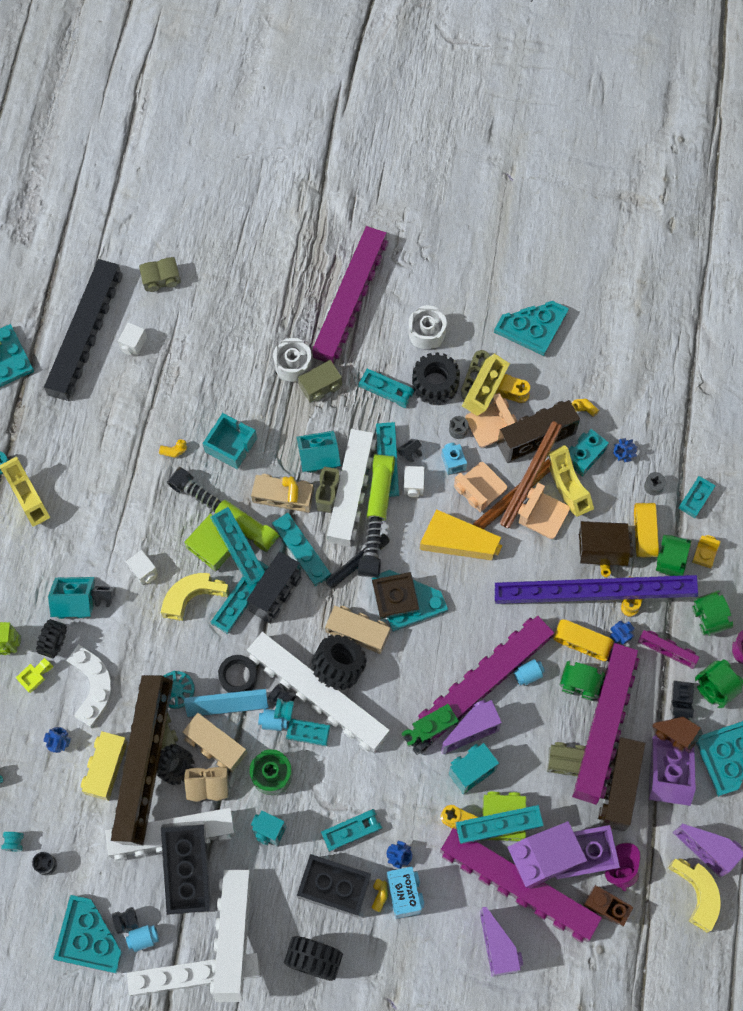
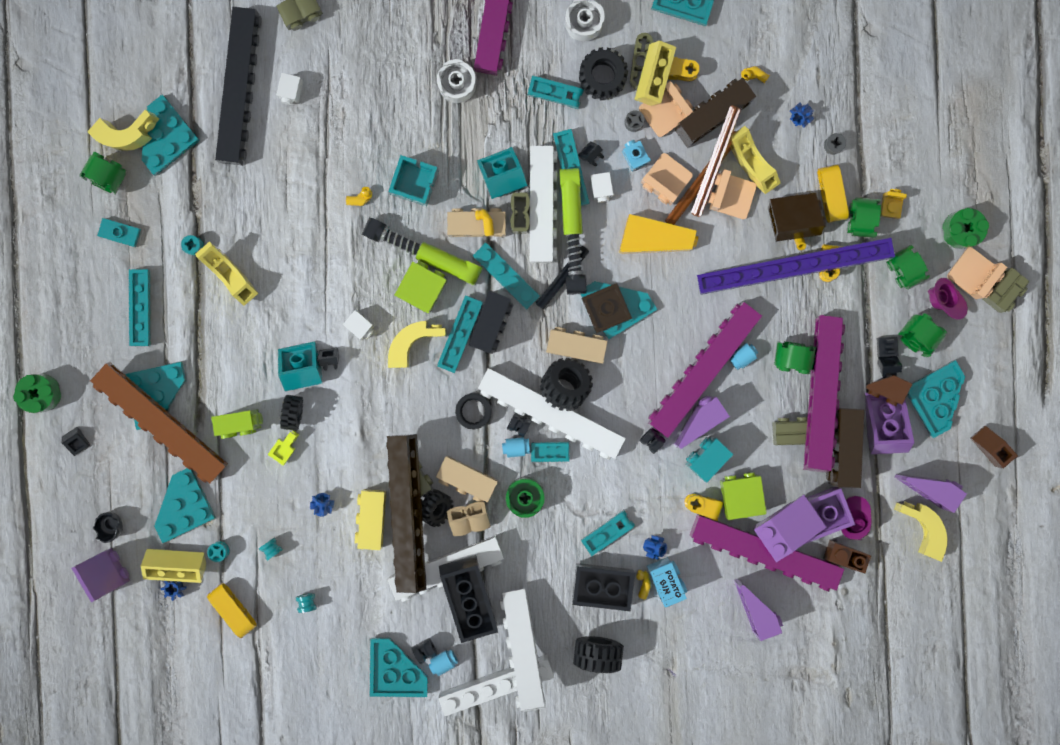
camera: 15 degrees left, 20 degrees up
black wheel [32,852,57,876] -> none
white plate [66,644,112,728] -> none
teal wheel [163,671,195,709] -> none
medium azure tile [184,689,268,717] -> none
teal plate [210,507,265,586] -> none
teal brick [251,810,287,847] -> none
teal wheel [274,698,294,721] -> none
olive brick [298,360,342,403] -> none
green plate [402,704,459,747] -> none
teal plate [455,805,544,844] -> none
yellow beam [553,619,614,661] -> none
teal brick [568,429,609,477] -> none
blue gear [610,620,635,645] -> none
magenta plate [638,630,699,669] -> none
teal plate [678,476,716,518] -> none

